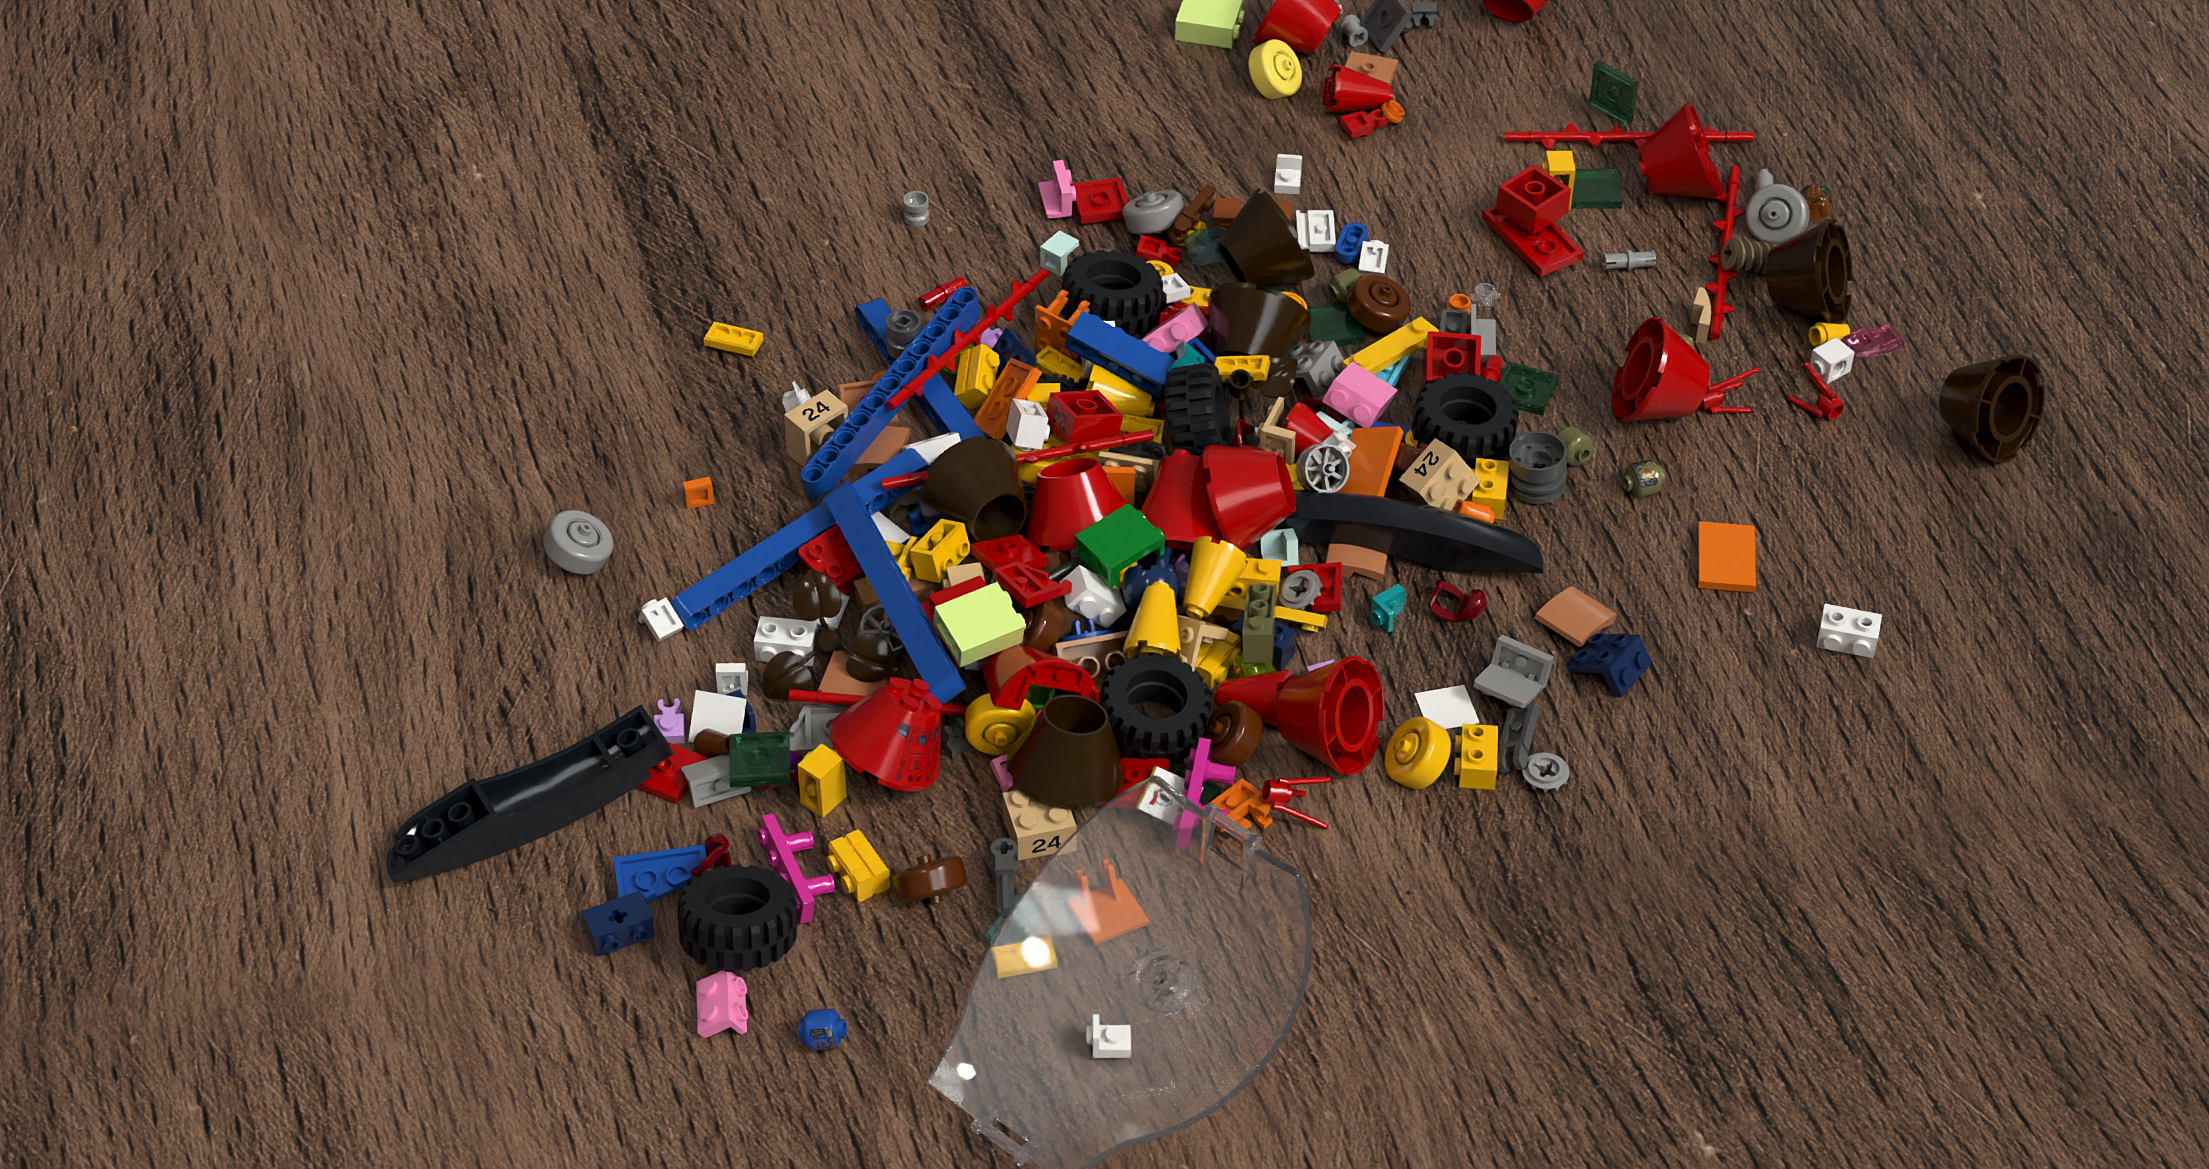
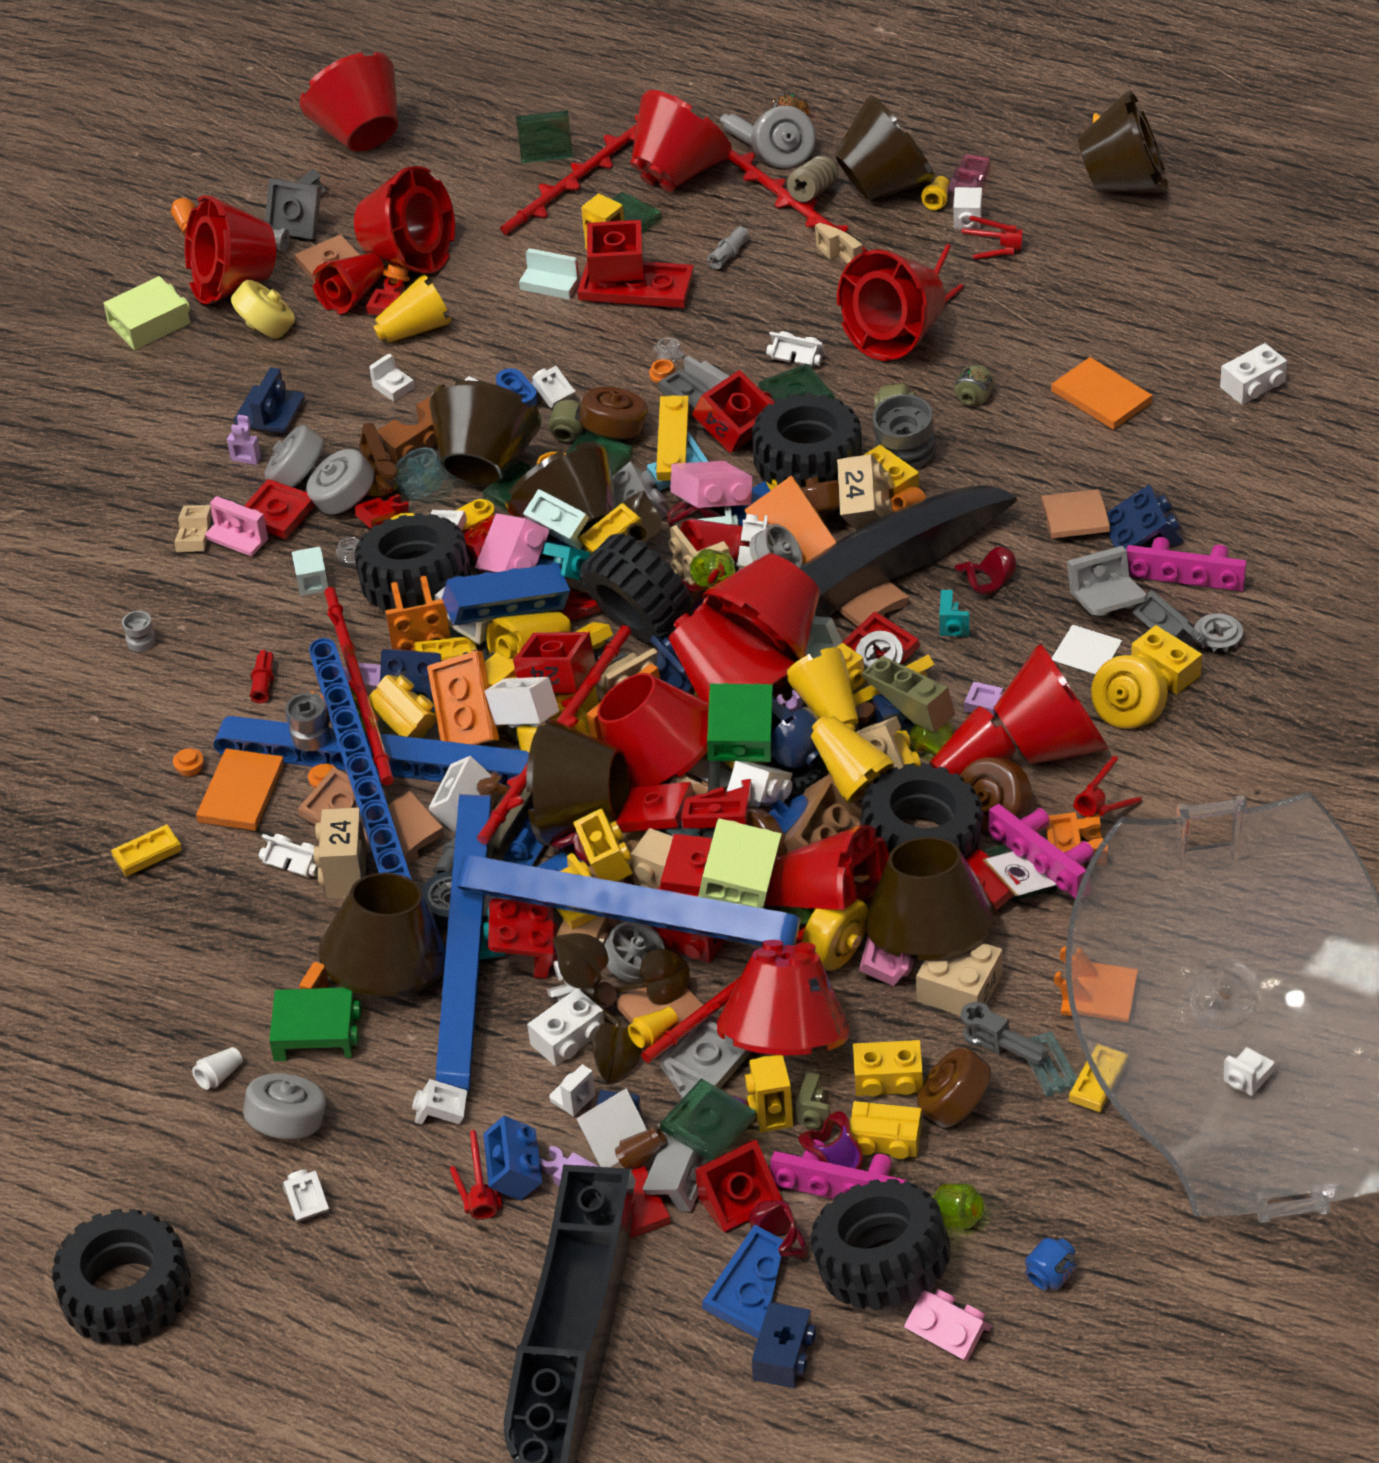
camera: 45 degrees left, 0 degrees up
none -> black tyre [52,1209,191,1345]
none -> orange plate [173,748,204,777]
none -> tan slope [175,505,212,552]
none -> white cone [192,1047,243,1090]
none -> orange tile [196,748,285,831]
none -> lavender plate [227,415,261,465]
none -> dark blue bracket [234,367,305,433]
none -> light grey wheel [265,425,324,488]
none -> green panel [269,988,361,1062]
none -> white bracket [283,1169,329,1222]
none -> dark brown cone [319,873,446,996]
none -> red cone [354,166,455,274]
none -> yellow cone [373,275,452,343]
none -> red plant [449,1130,502,1220]
none -> blue brick [483,1115,542,1201]
none -> light aqua panel [519,248,580,300]
none -> light aqua panel [523,489,589,549]
none -> yellow cone [628,1006,678,1048]
none -> clear neon green head [690,549,735,588]
none -> red slope [695,1139,783,1232]
none -> white hinge [766,331,827,368]
none -> olive bracket [796,1072,830,1129]
none -> piece [798,1111,863,1170]
none -> yellow brick [853,1040,923,1096]
none -> clear neon green head [932,1183,984,1229]
none -> dark pink plate [1127,537,1247,592]

